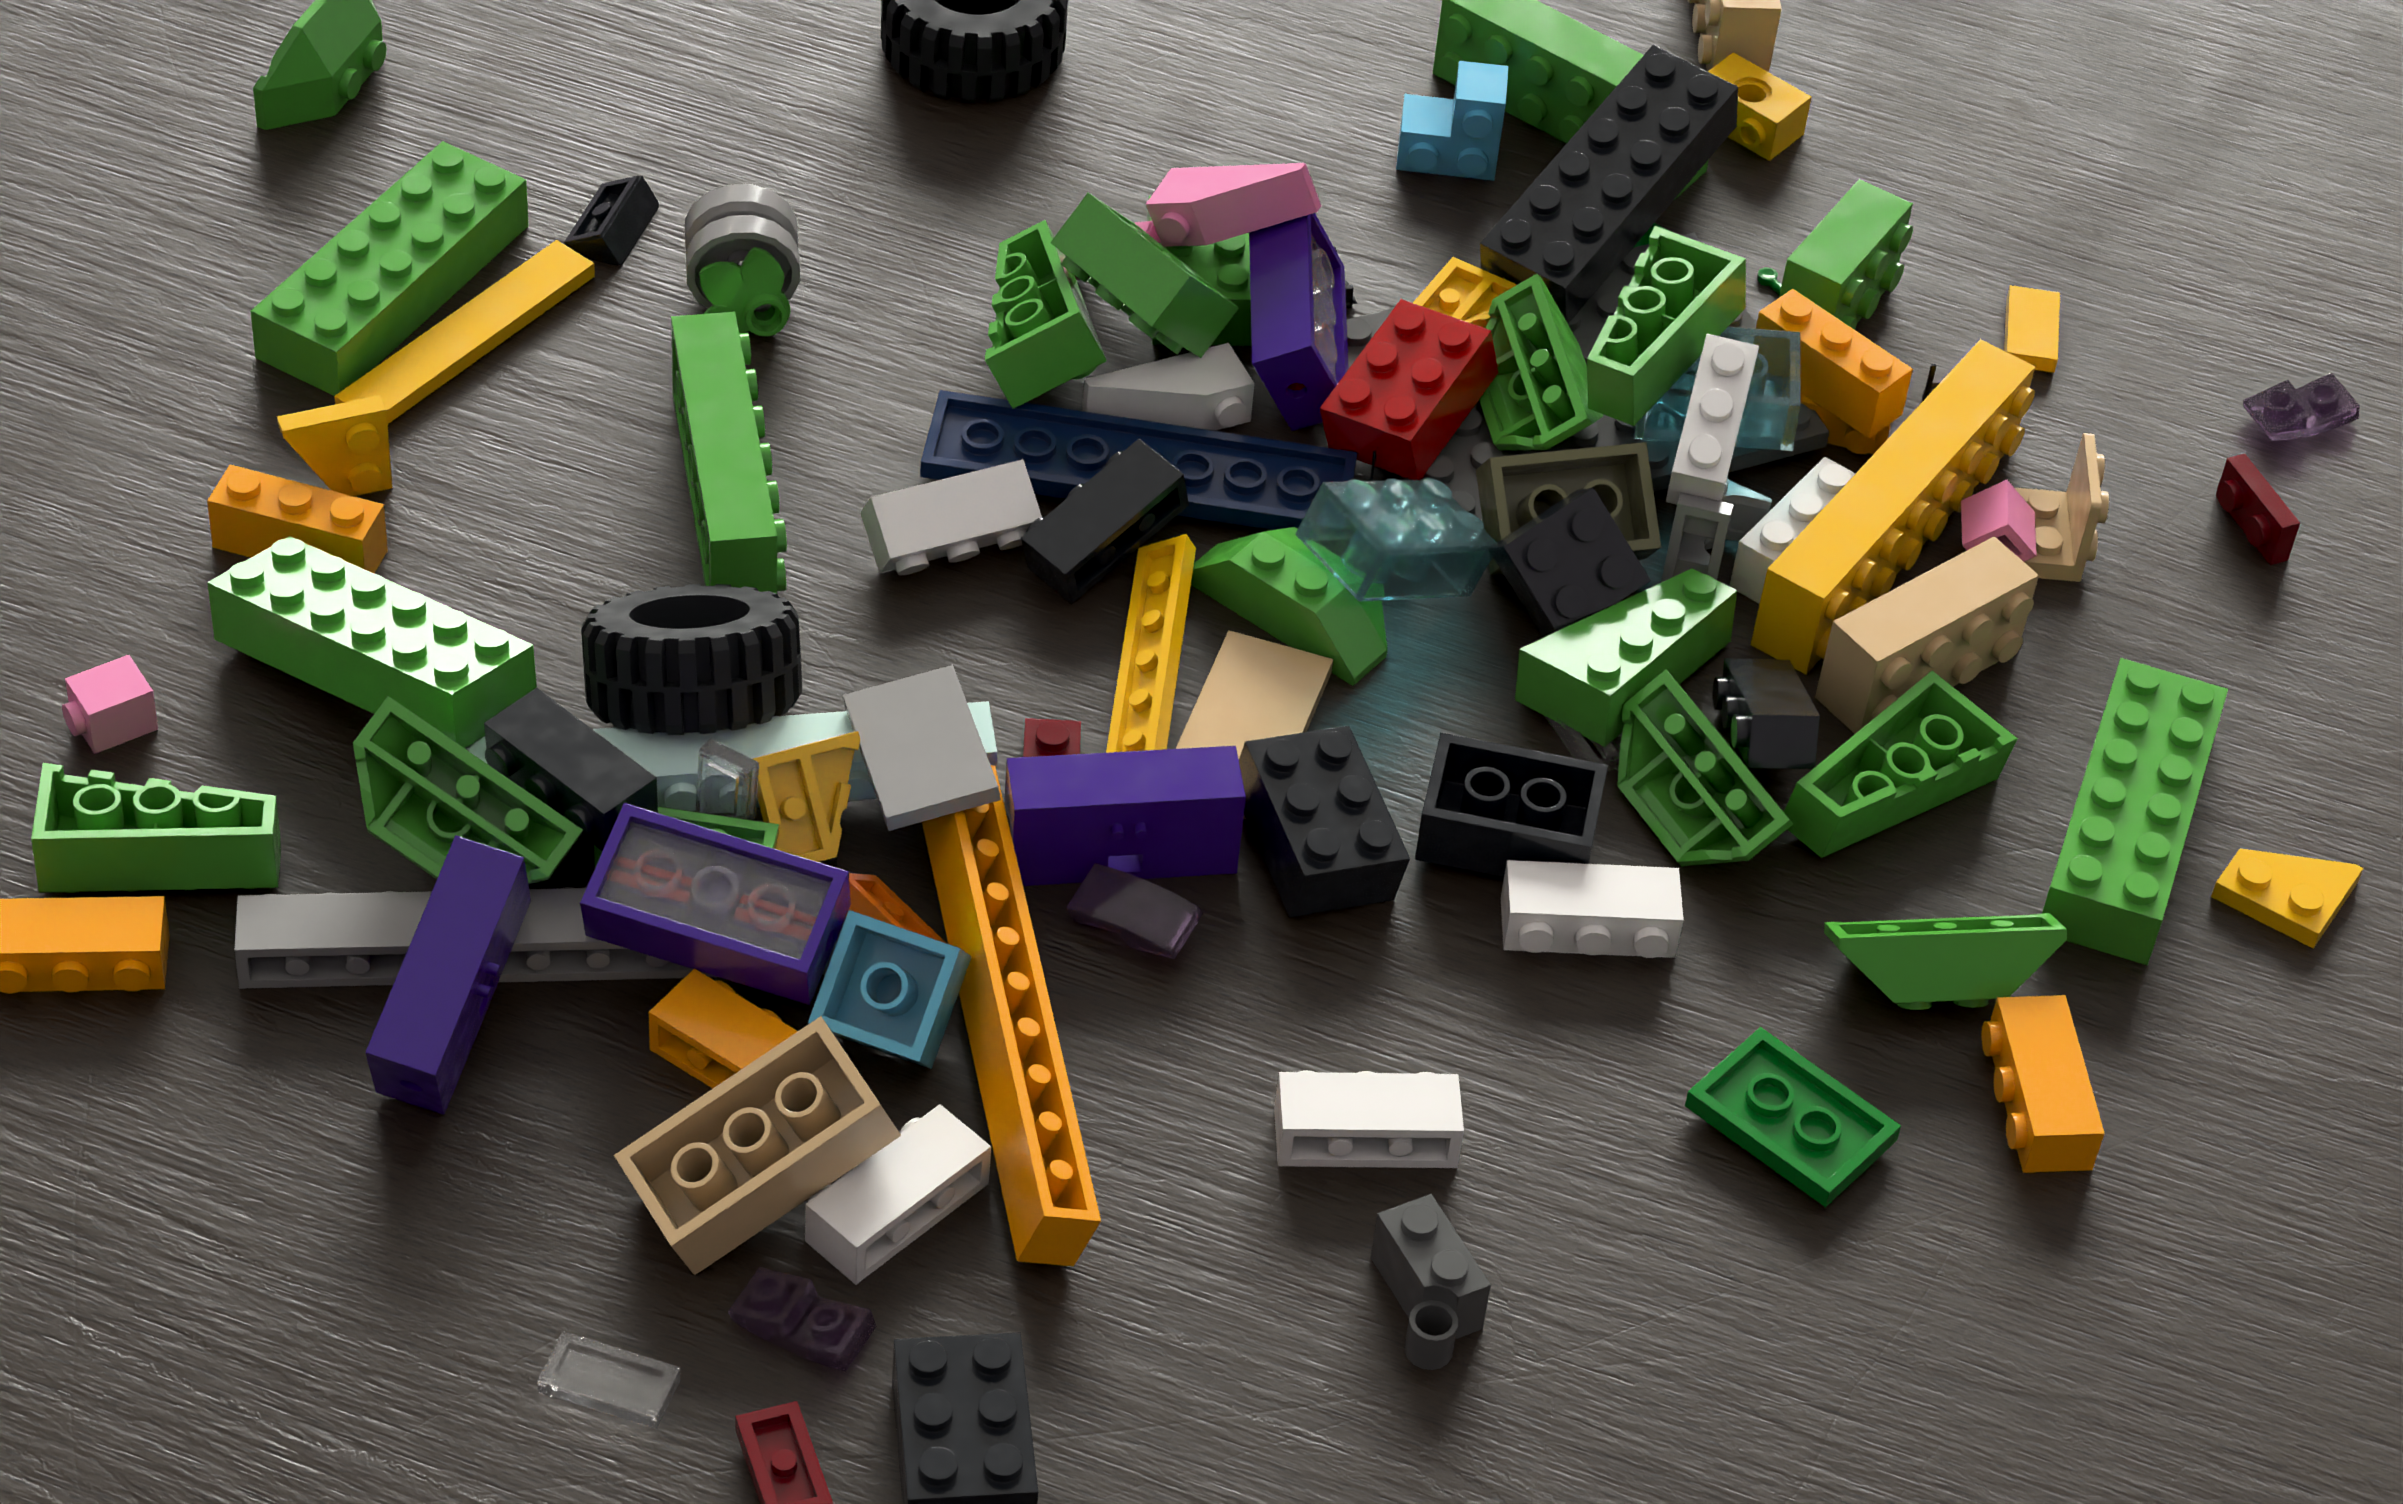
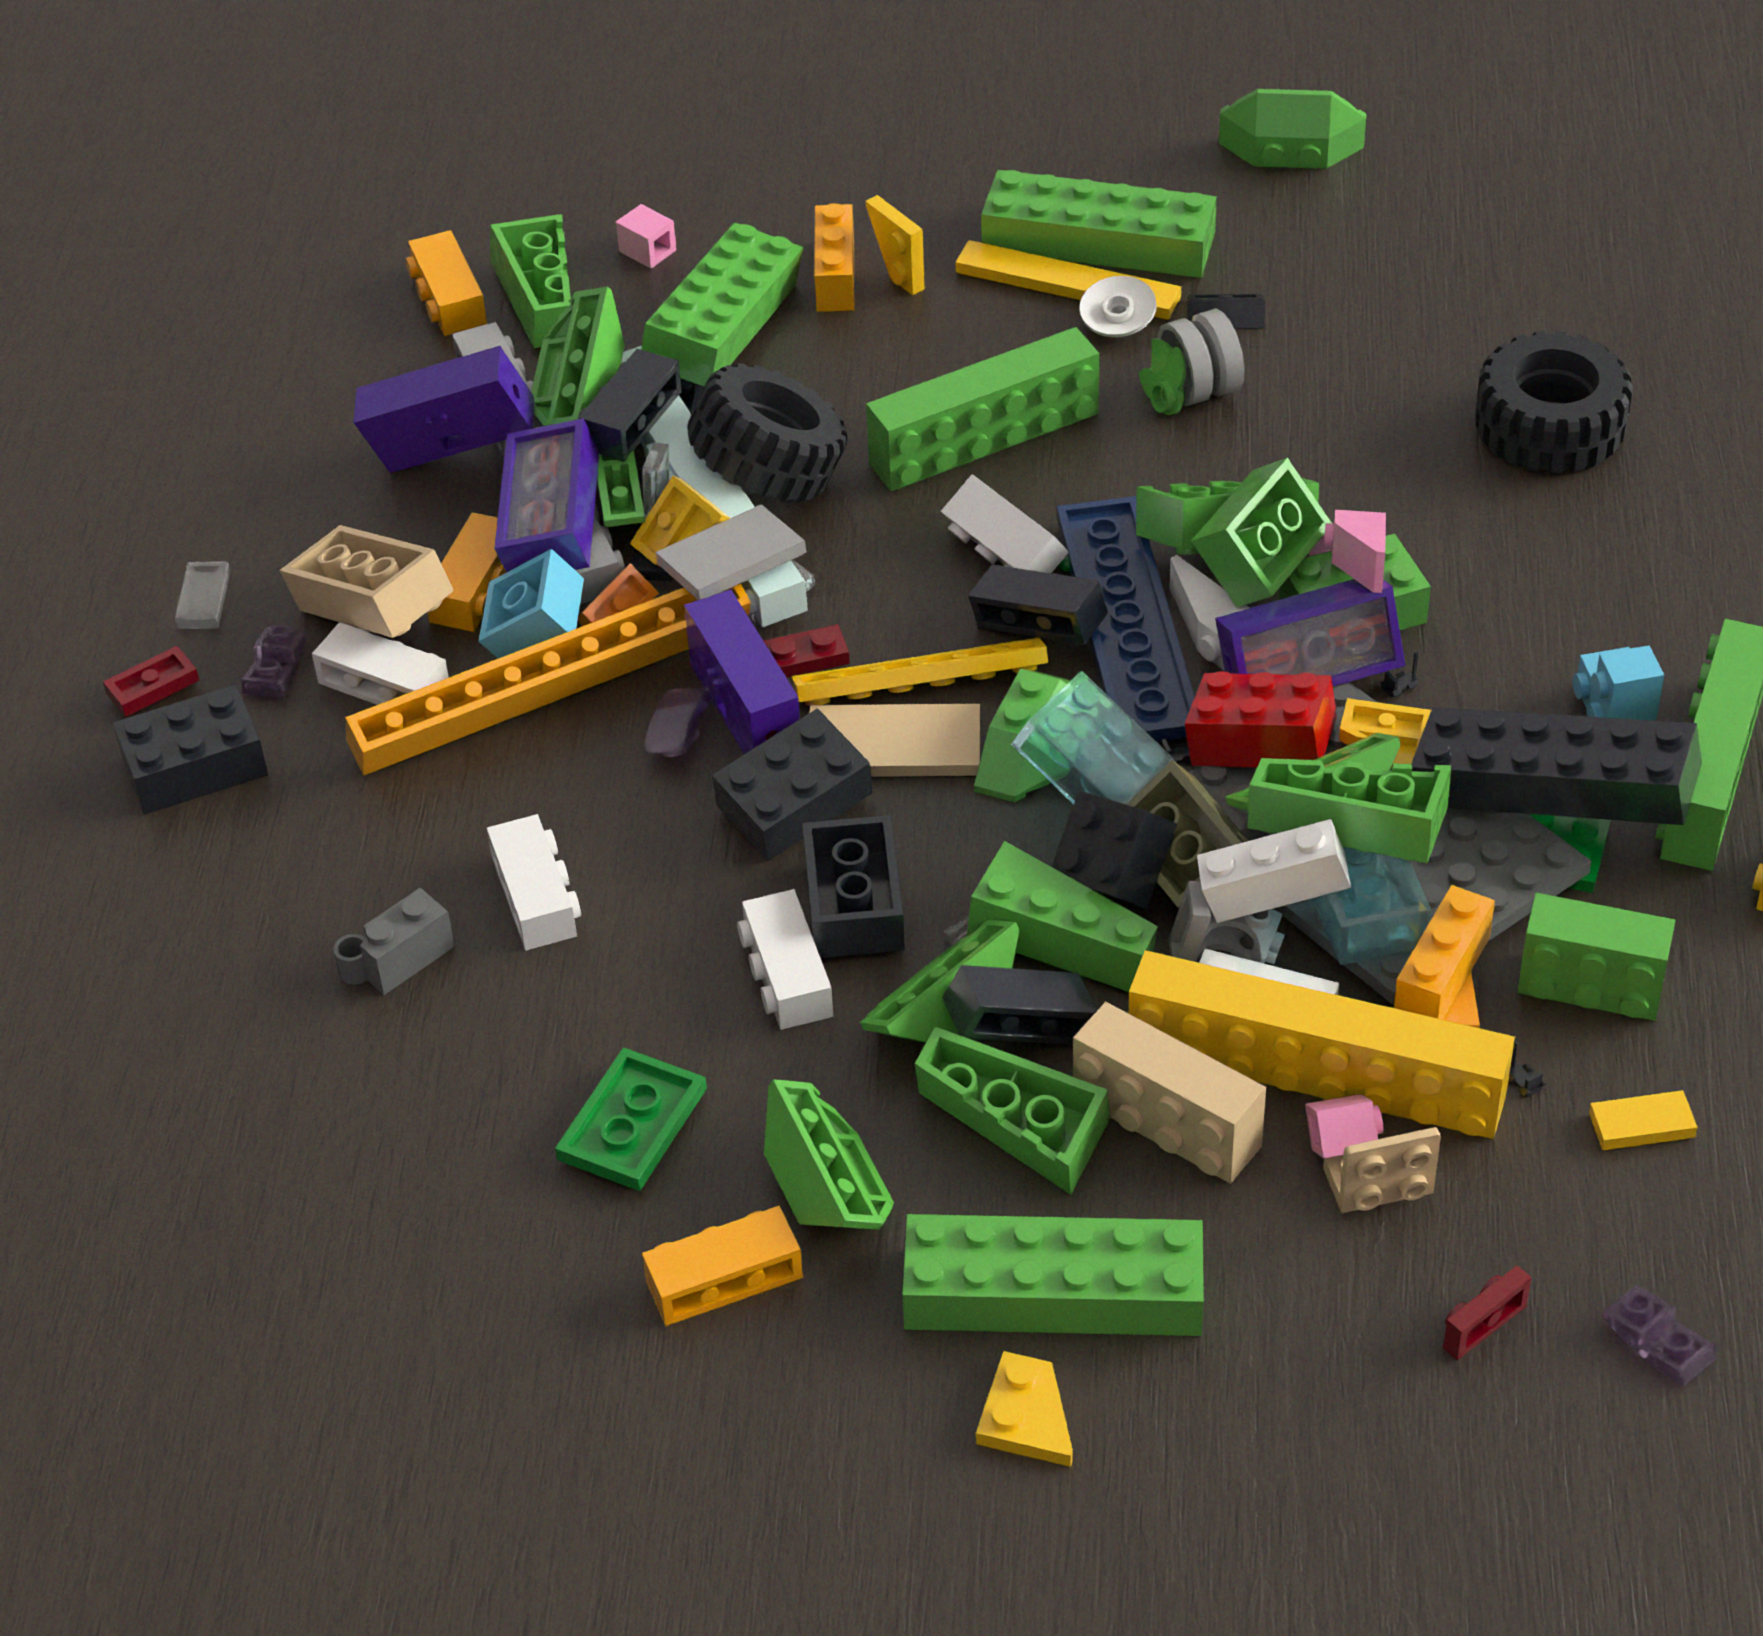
camera: 80 degrees right, 0 degrees up
none -> white dish [1080,276,1156,337]

